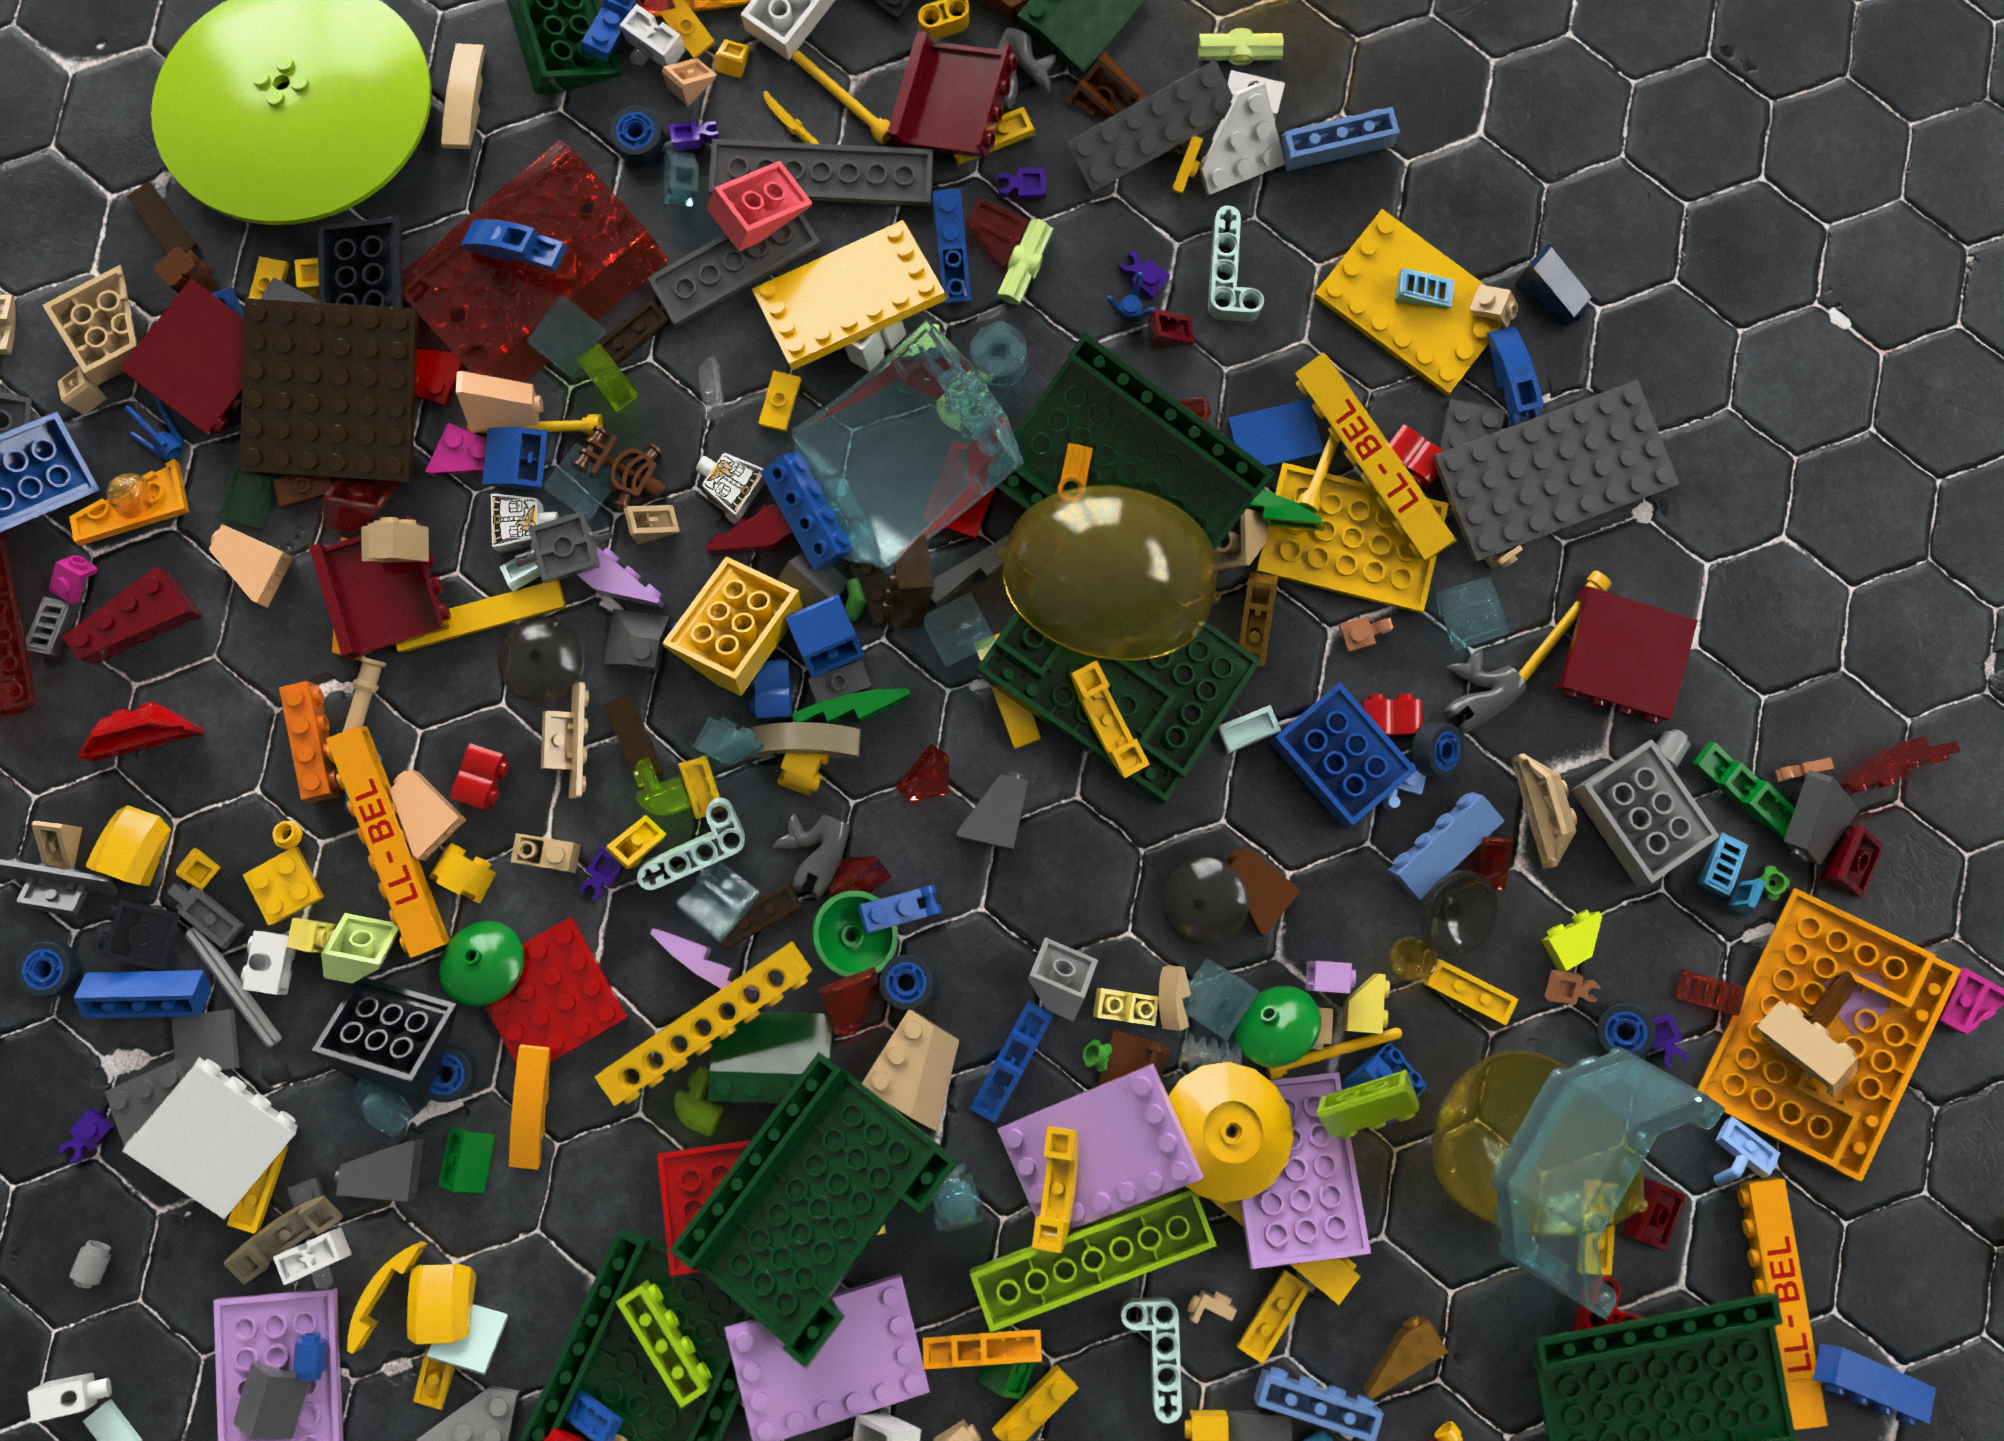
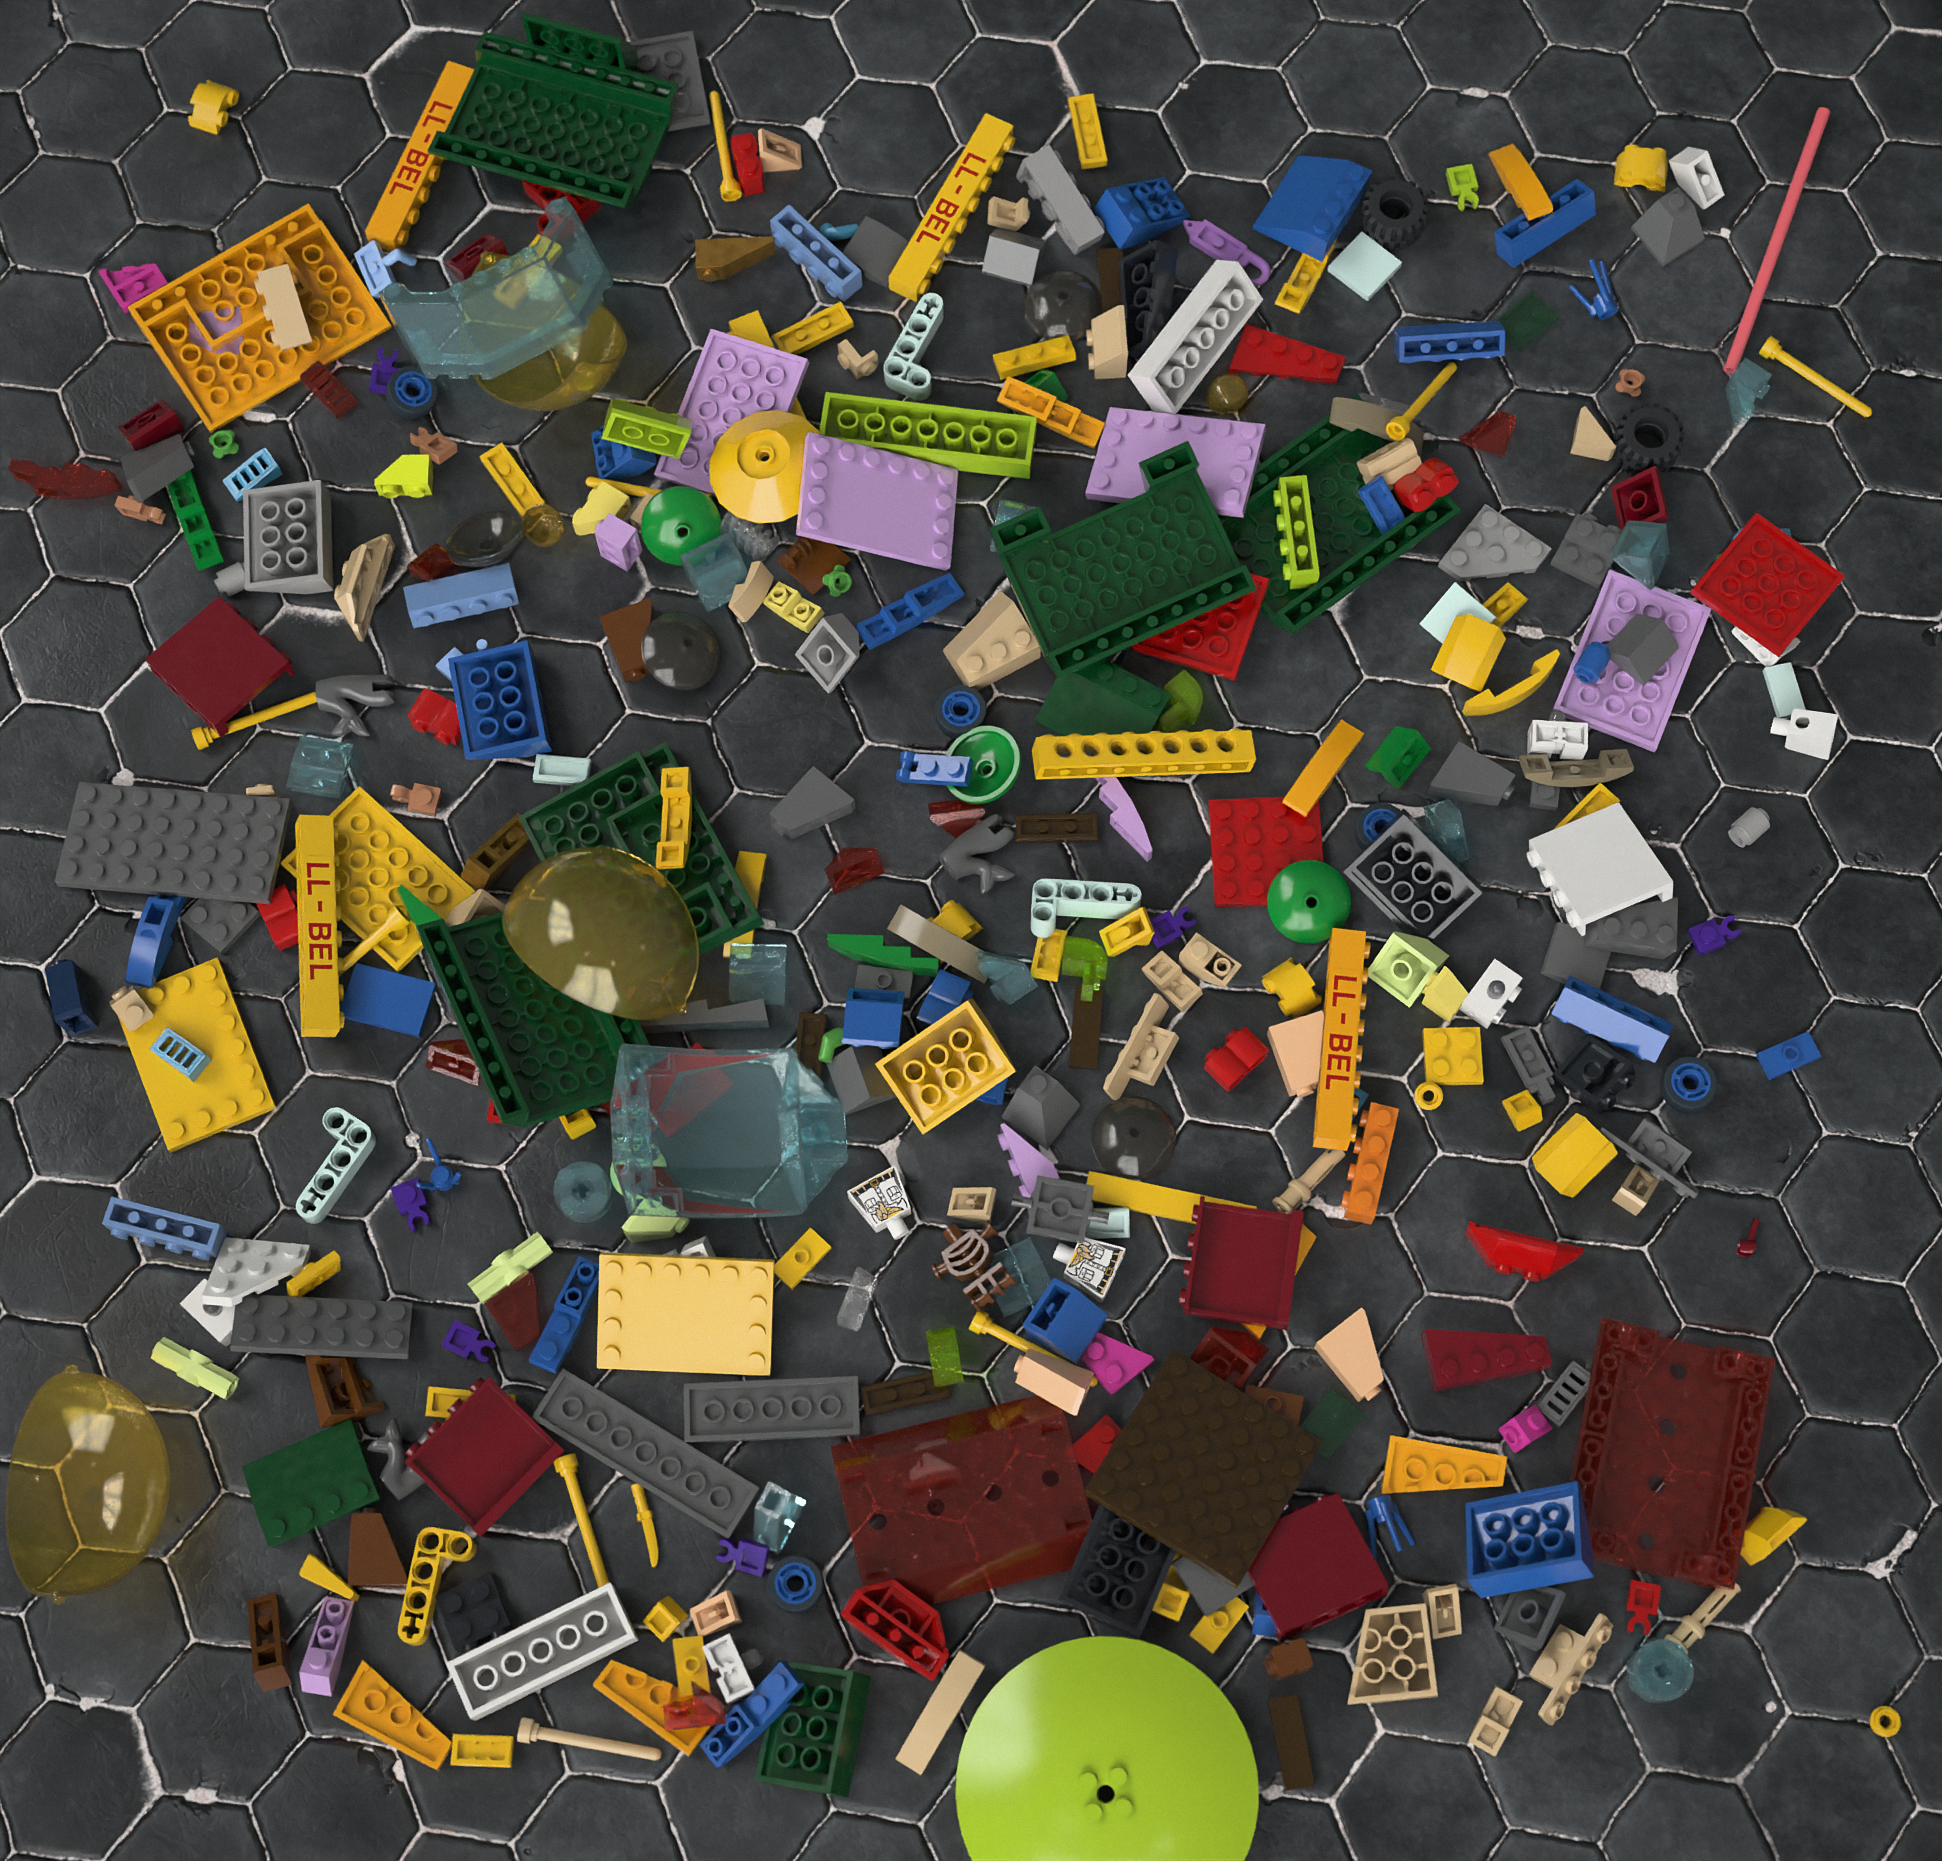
camera: 150 degrees left, 10 degrees down
clear yellow hair [106,473,155,519] -> none
light grey axle [185,927,282,1048] -> none
tan brick [361,517,429,563] -> none
blue slope [461,219,568,272] -> none
clear light blue slope [528,294,607,377] -> none
clear light blue slope [677,861,759,942] -> none
dark red slope [705,503,796,557] -> none
coral slope [706,161,813,251] -> none
blue brick [760,452,853,571] -> none
clear red slope [818,967,879,1036] -> none
dark brown slope [881,535,934,629] -> none
yellow slope [1032,1126,1078,1253] -> none
light orange piece [1058,443,1093,503] -> none
dark red slope [1147,309,1194,350] -> none
black wheel [1412,722,1464,778] -> none
dark azure slope [1727,879,1766,916] -> none
reddish brown slope [1805,971,1857,1029] -> none
blue brick [1813,1344,1936,1426] -> none
none -> red wedge [840,1579,949,1681]
none -> tan slope [1142,951,1203,1013]

